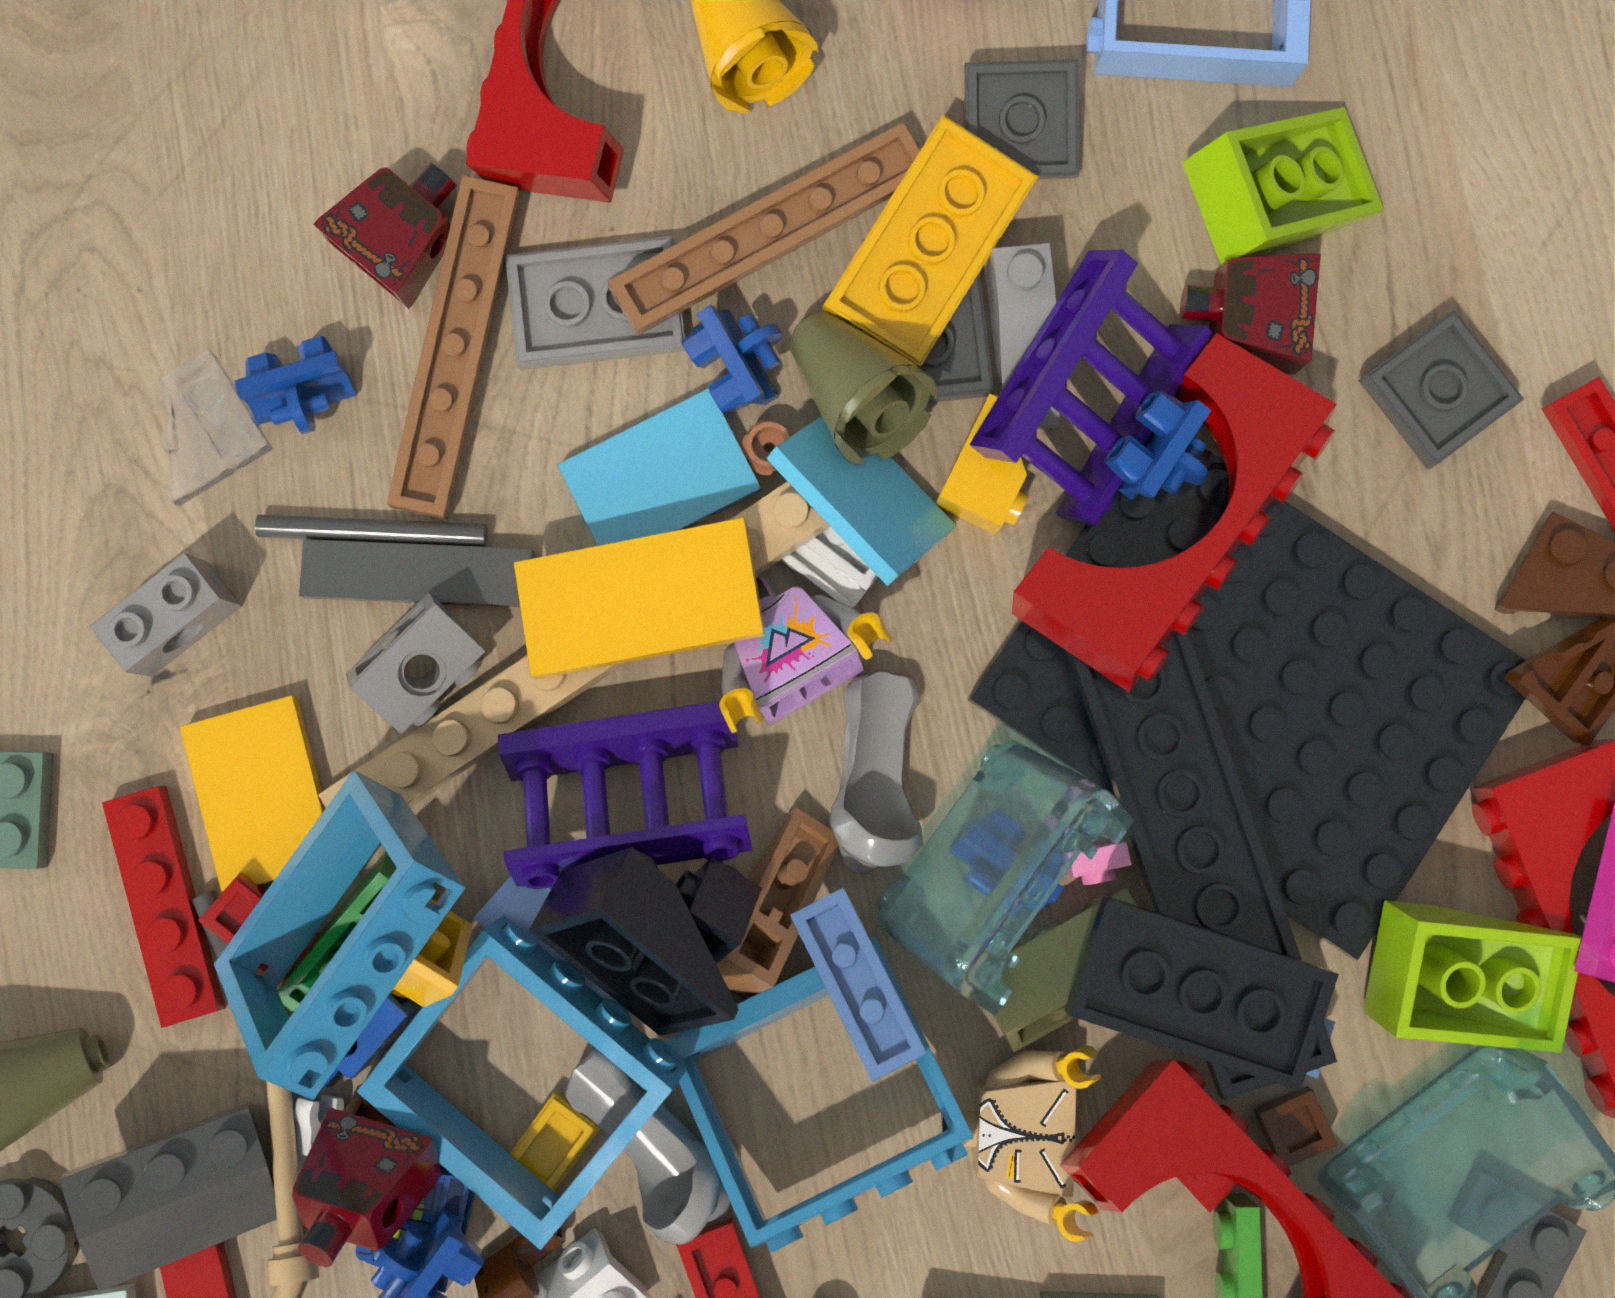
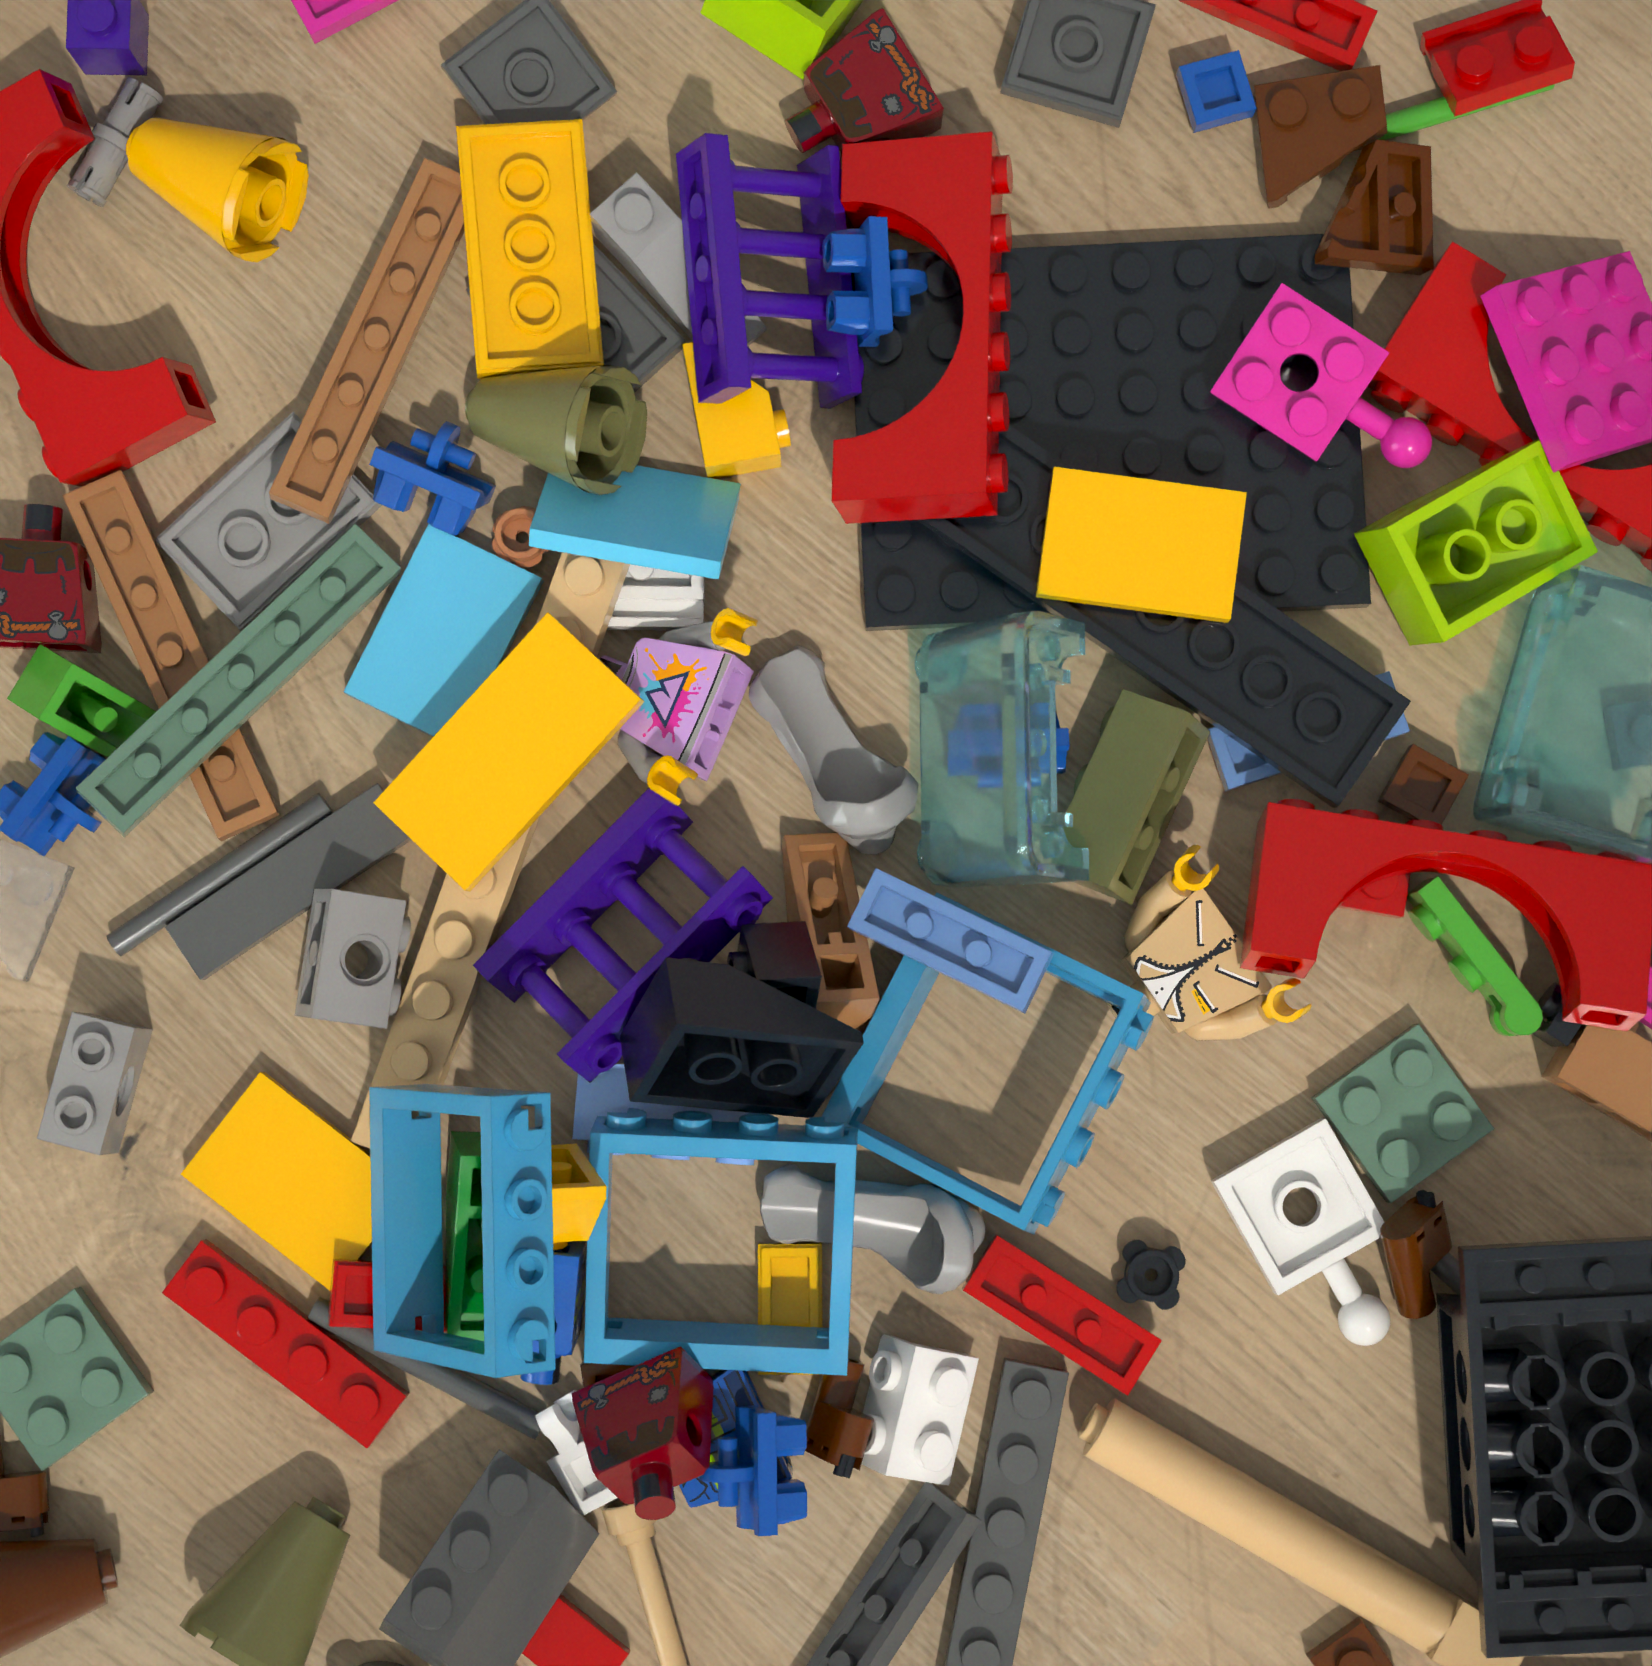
camera: 35 degrees left, 0 degrees up
tan piece [266,988,319,1286] -> none
bright pink plate [1060,840,1132,885] -> none
black plate [1064,895,1339,1091] -> none
none -> bright green slope [7,644,156,757]
none -> sand green plate [76,524,401,838]
none -> yellow tile [1036,467,1247,623]
none -> blue plate [1176,50,1257,133]
none -> dark pink plate [1210,283,1432,468]

